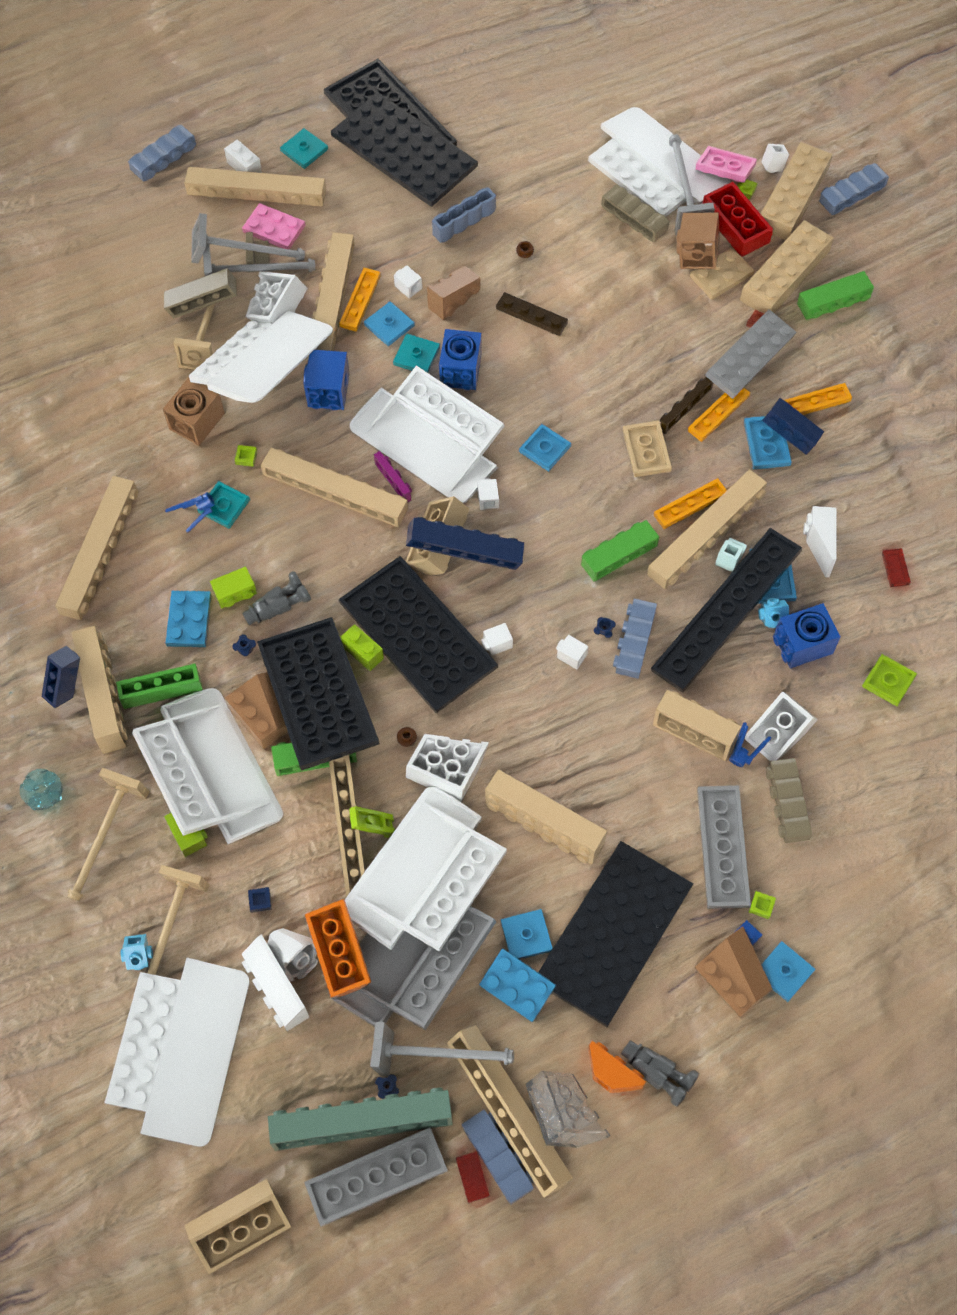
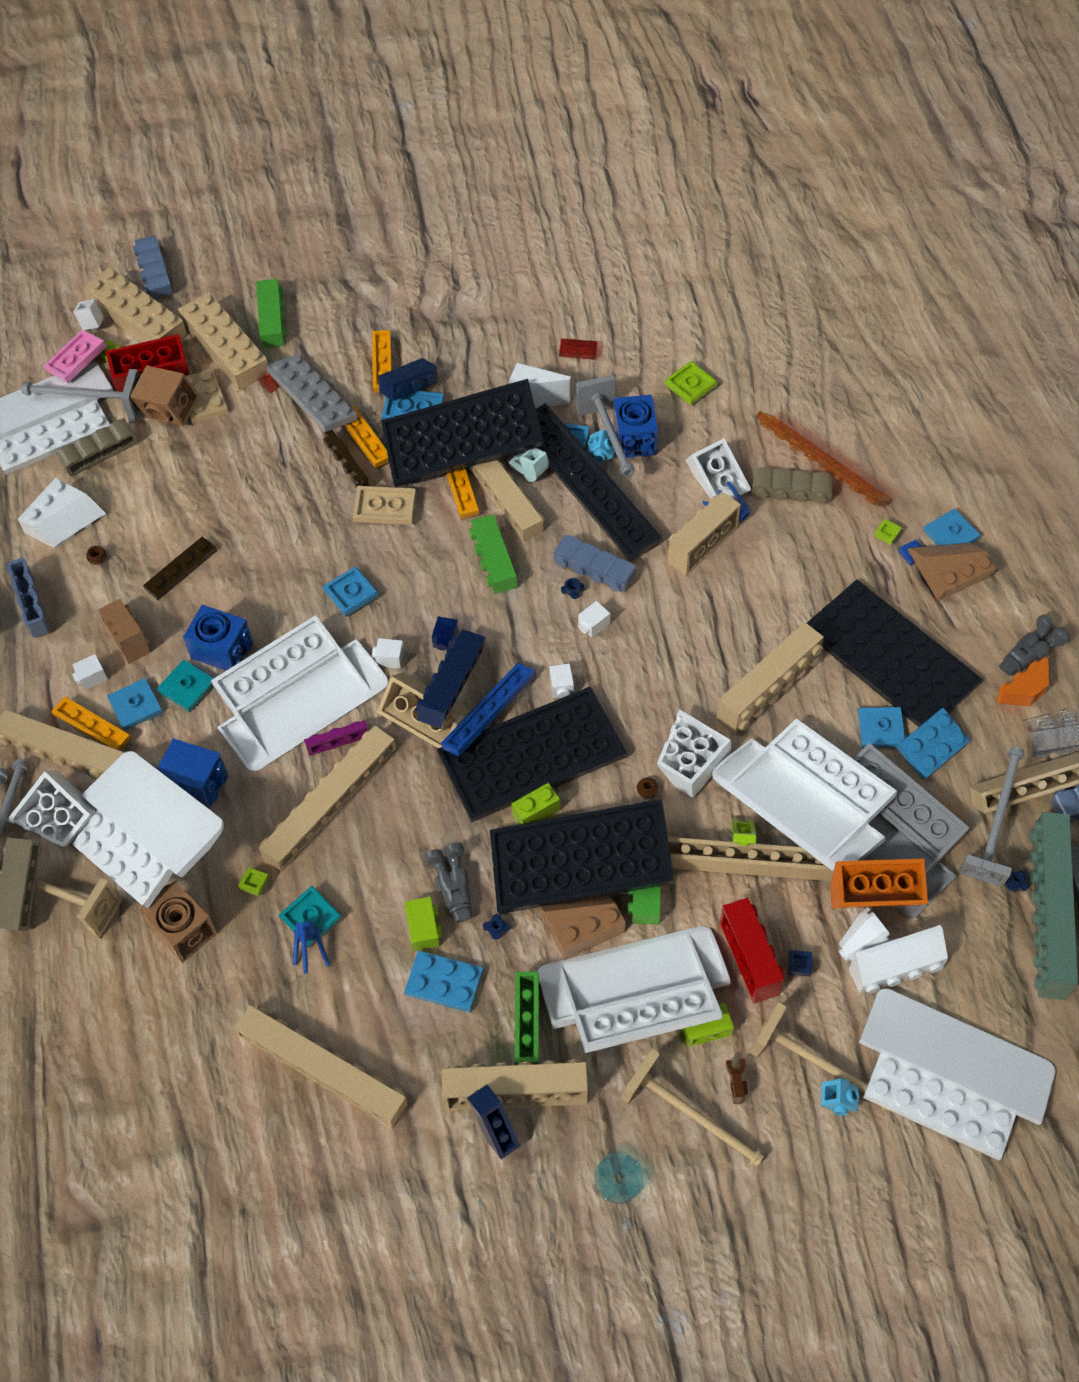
camera: 75 degrees left, 5 degrees down
light grey plate [697,785,751,909] -> none
none -> white wedge [18,478,107,549]
none -> black plate [381,378,545,487]
none -> clear blue brick [432,616,459,651]
none -> blue plate [441,663,535,757]
none -> light grey tile [576,375,635,478]
none -> red brick [719,897,785,1004]
none -> reddish brown plate [725,1059,748,1104]
none -> clear orange plate [756,411,893,506]

